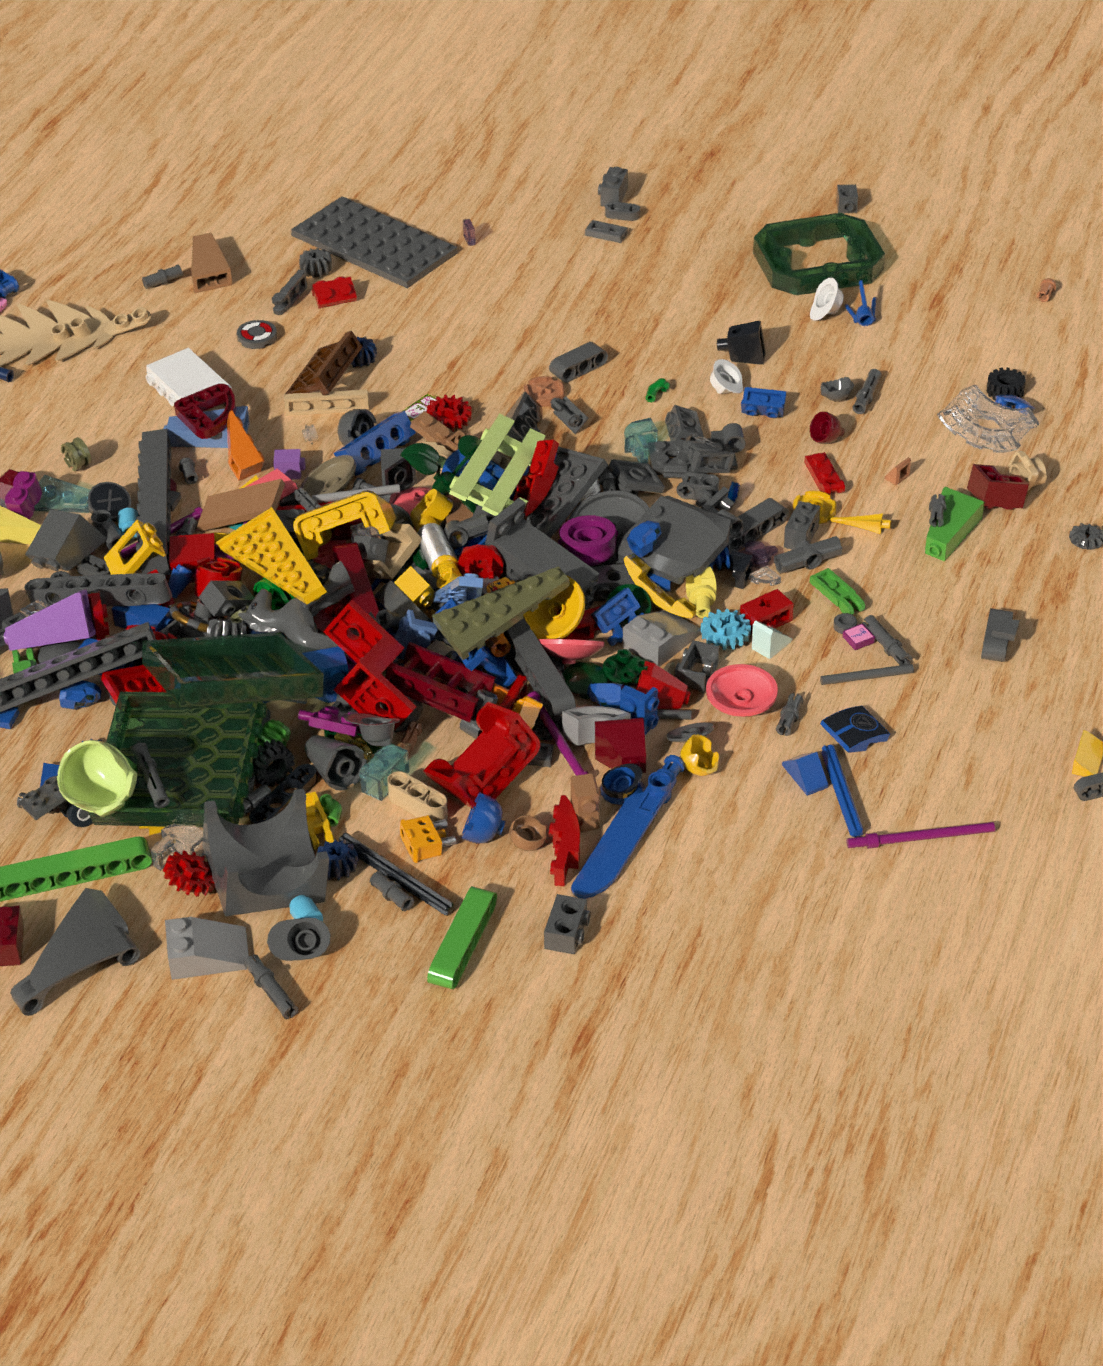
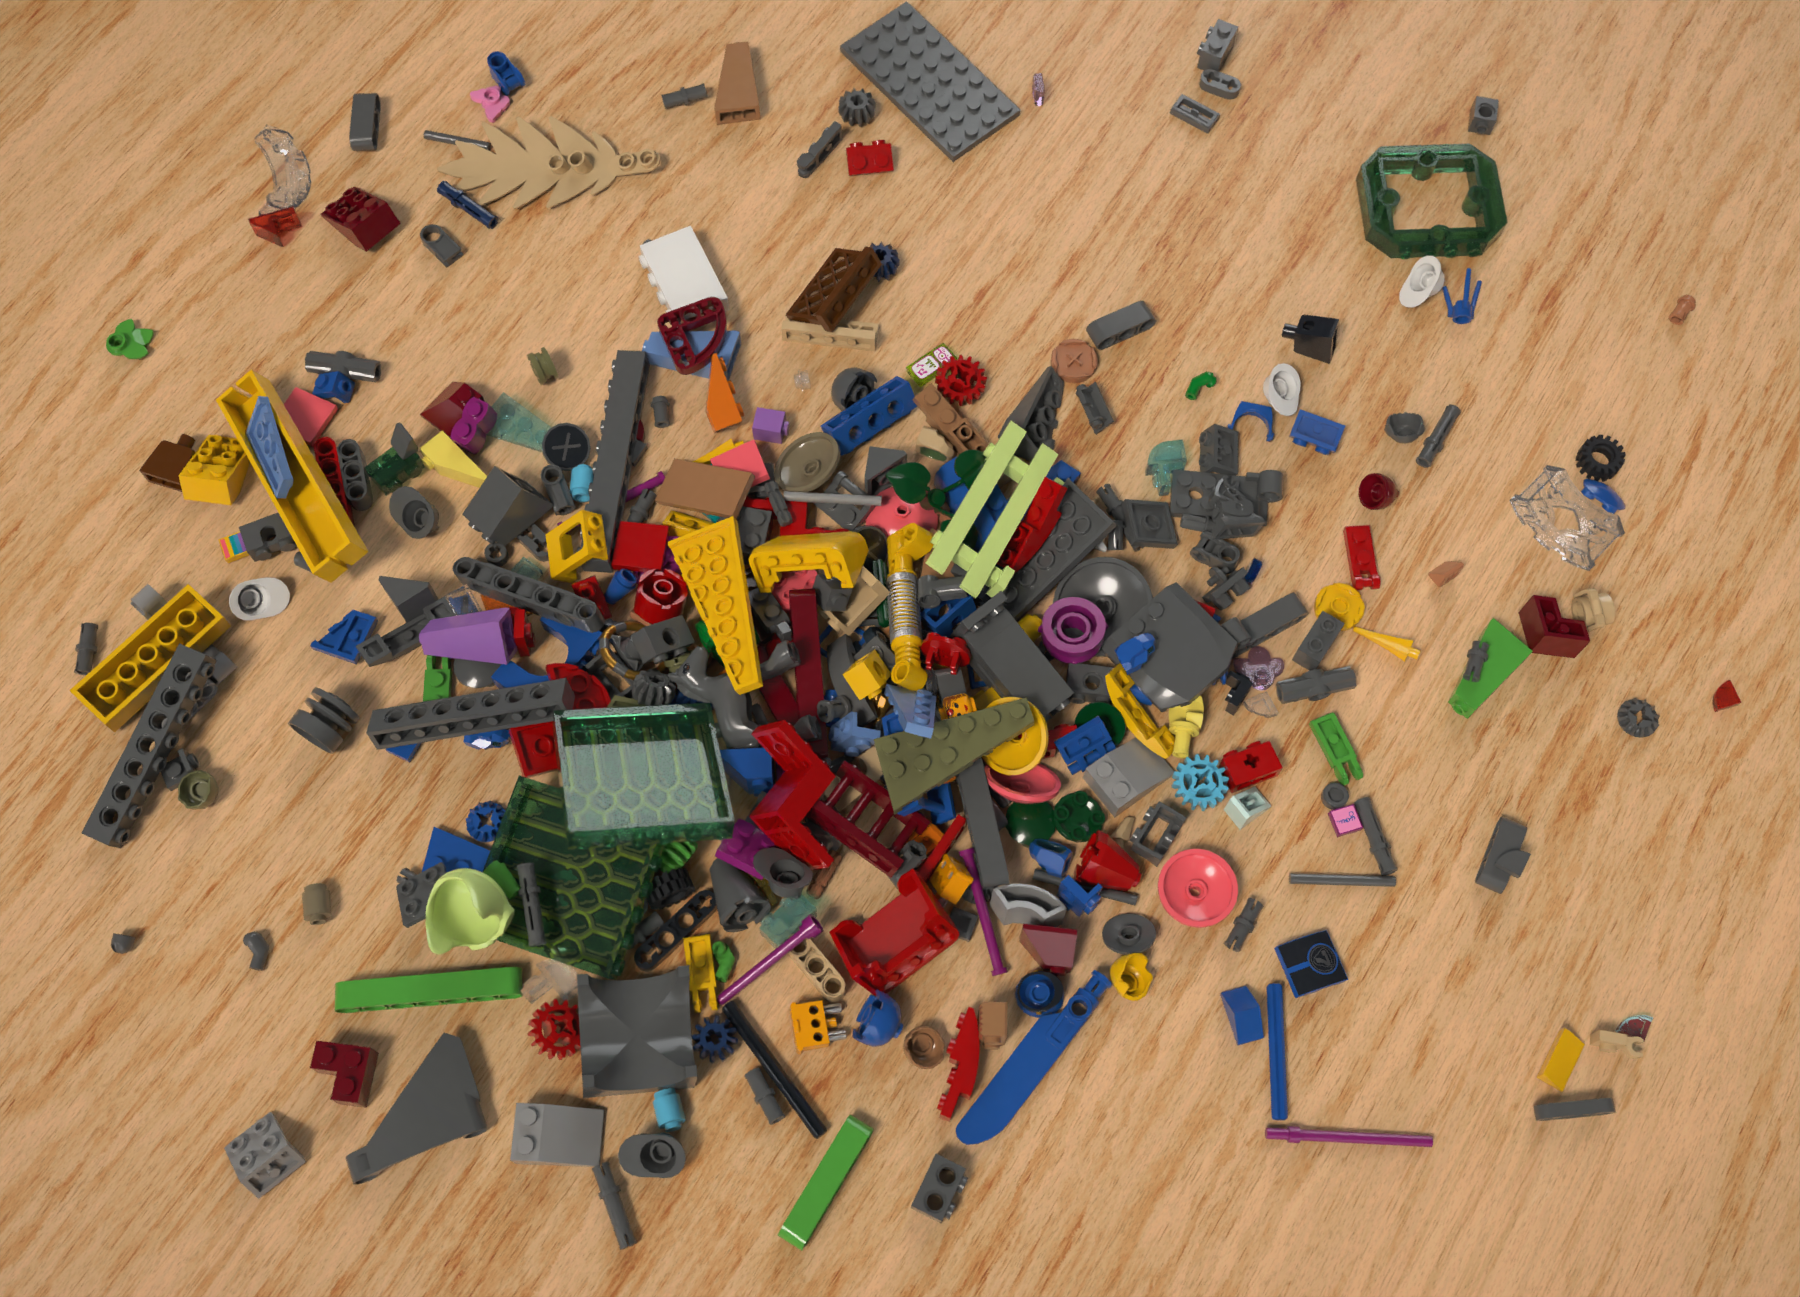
camera: 10 degrees right, 25 degrees up
dark grey tile [237,320,277,349] -> none
none -> magenta piece [717,914,824,1005]
none -> blue helmet [1227,401,1274,442]

